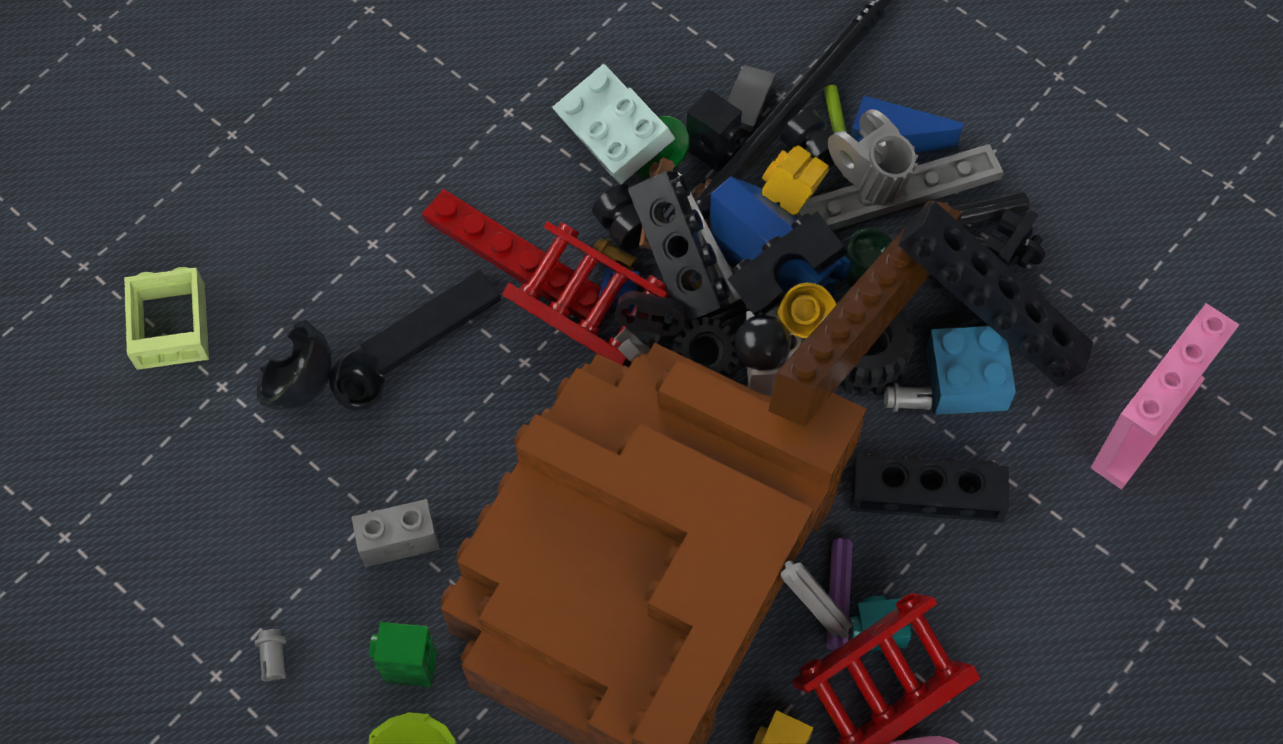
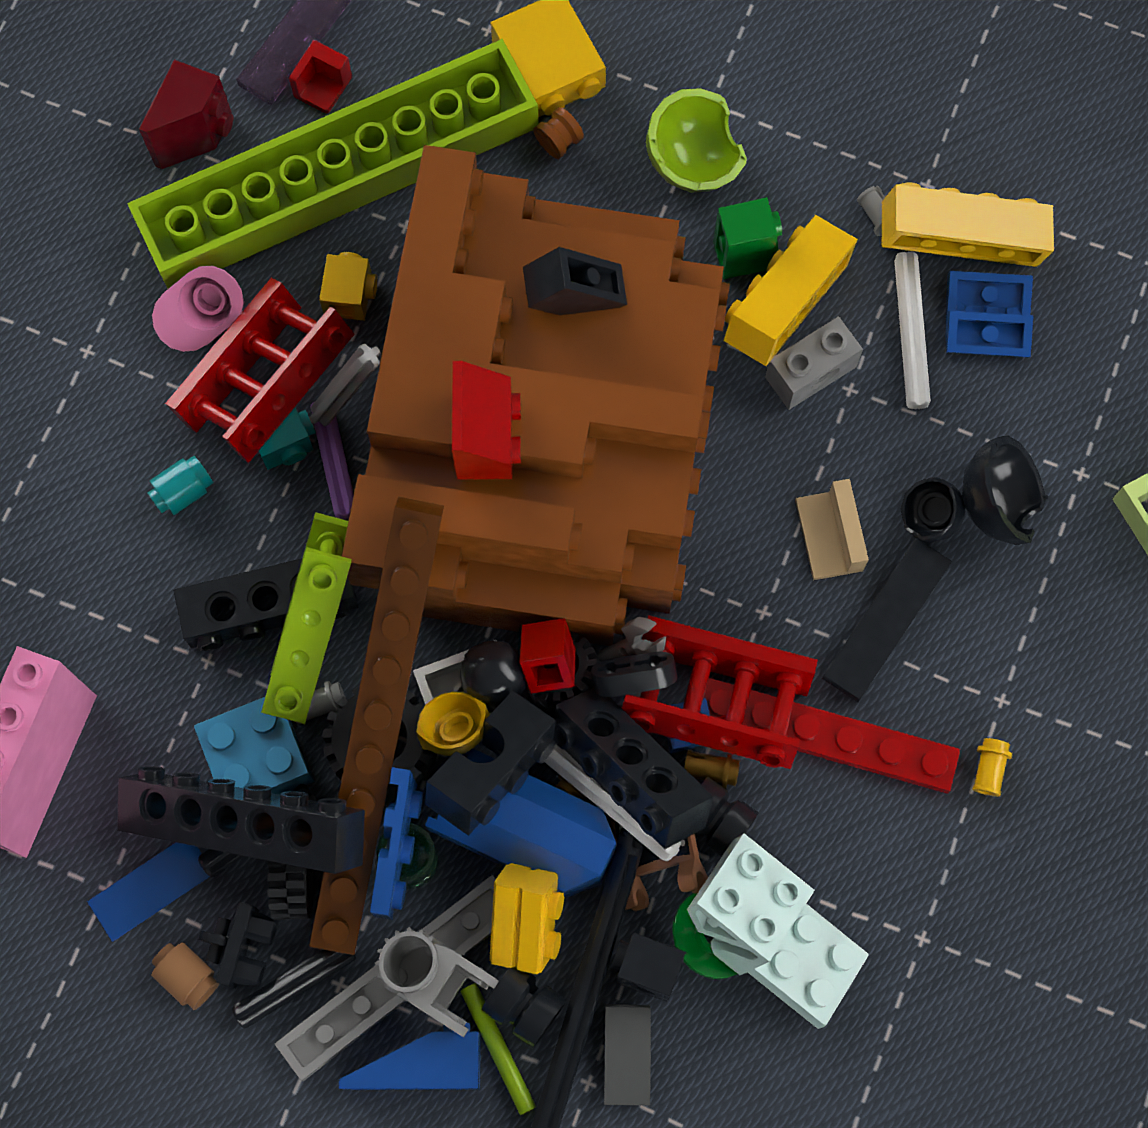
camera: 160 degrees right, 10 degrees up
none -> blue sticker [87,842,209,942]
none -> teal brick [147,456,214,515]
none -> medium nougat brick [151,942,219,1010]
none -> lime fence [261,512,352,724]
none -> blue wing [370,767,423,920]
none -> red slope [452,361,521,480]
none -> red brick [520,618,576,693]
none -> black slope [523,247,627,315]
none -> yellow brick [723,215,858,366]
none -> tan panel [795,479,869,580]
none -> yellow brick [882,182,1054,267]
none -> white axle [894,251,931,409]
none -> blue slope [946,271,1033,358]
none -> yellow pin [972,738,1012,797]

